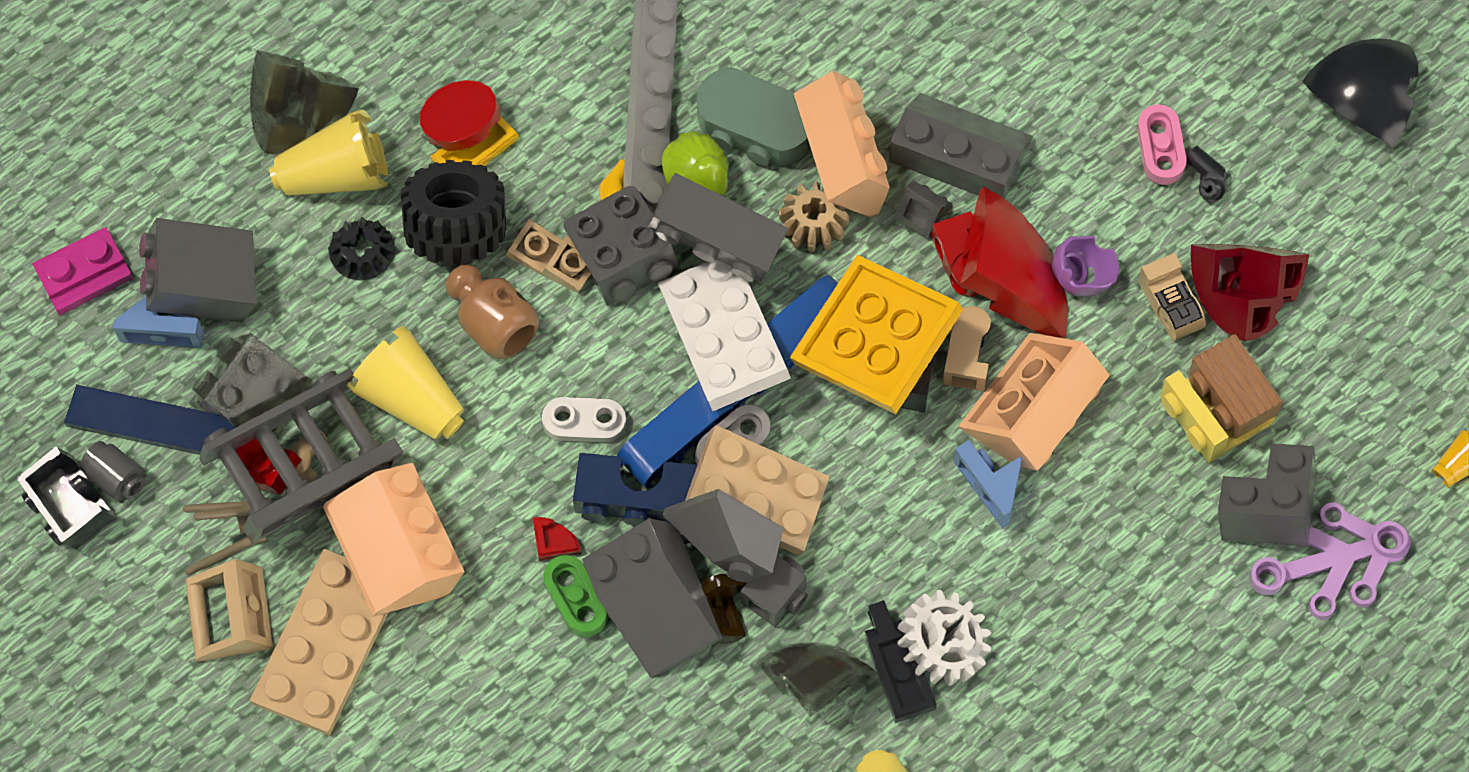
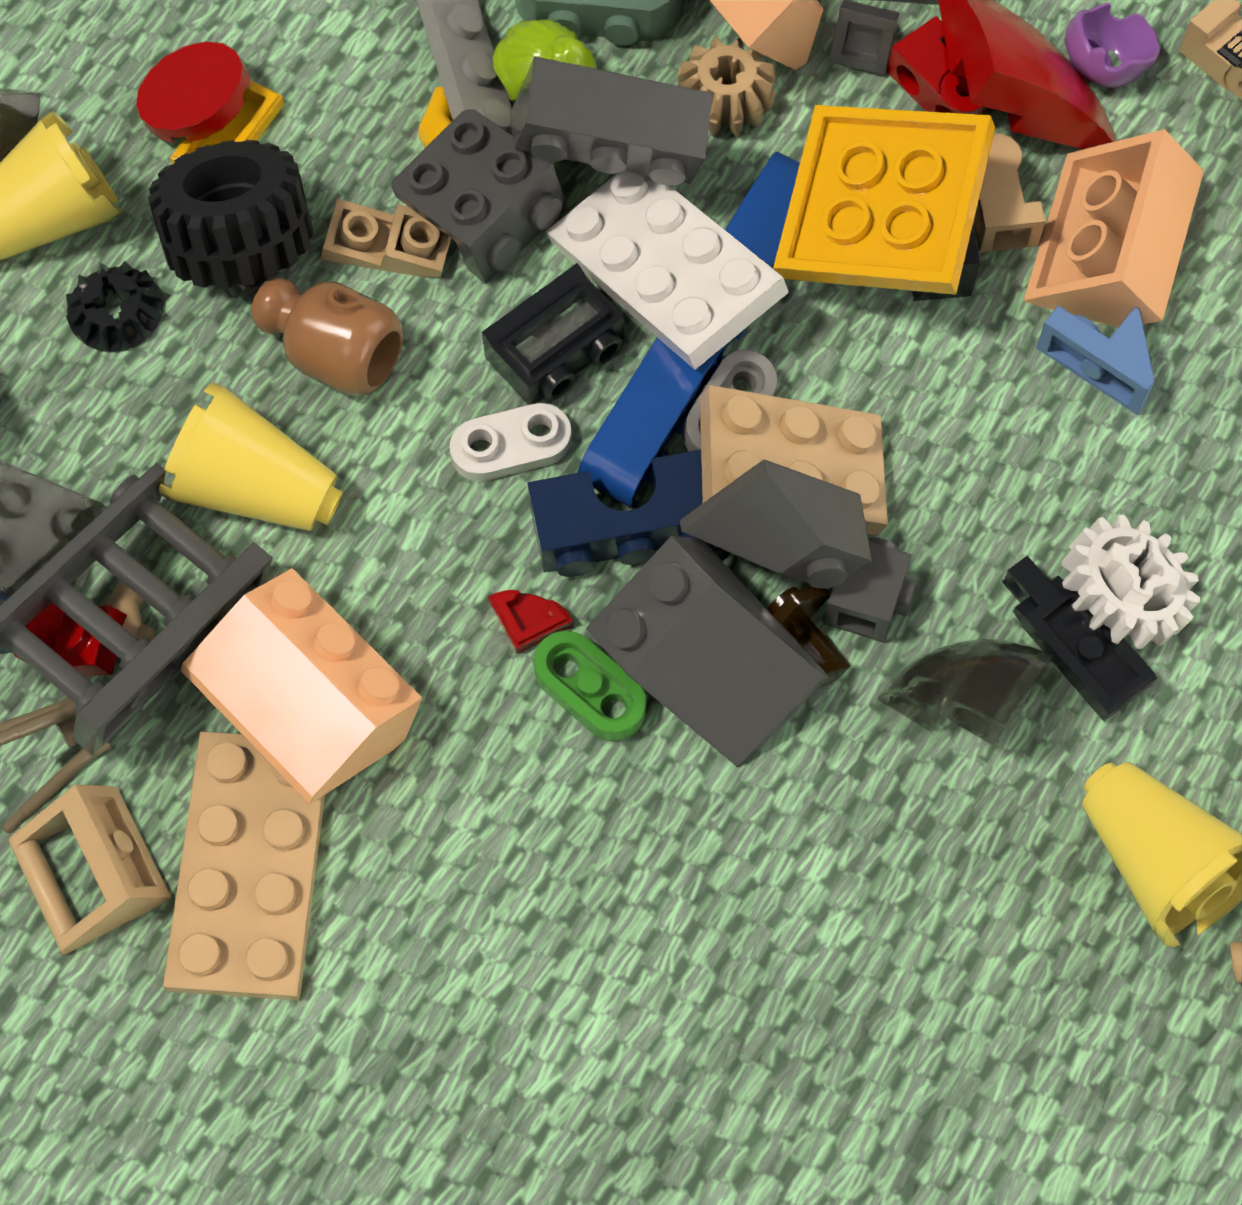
camera: 20 degrees left, 0 degrees up
none -> black window [482,263,624,405]

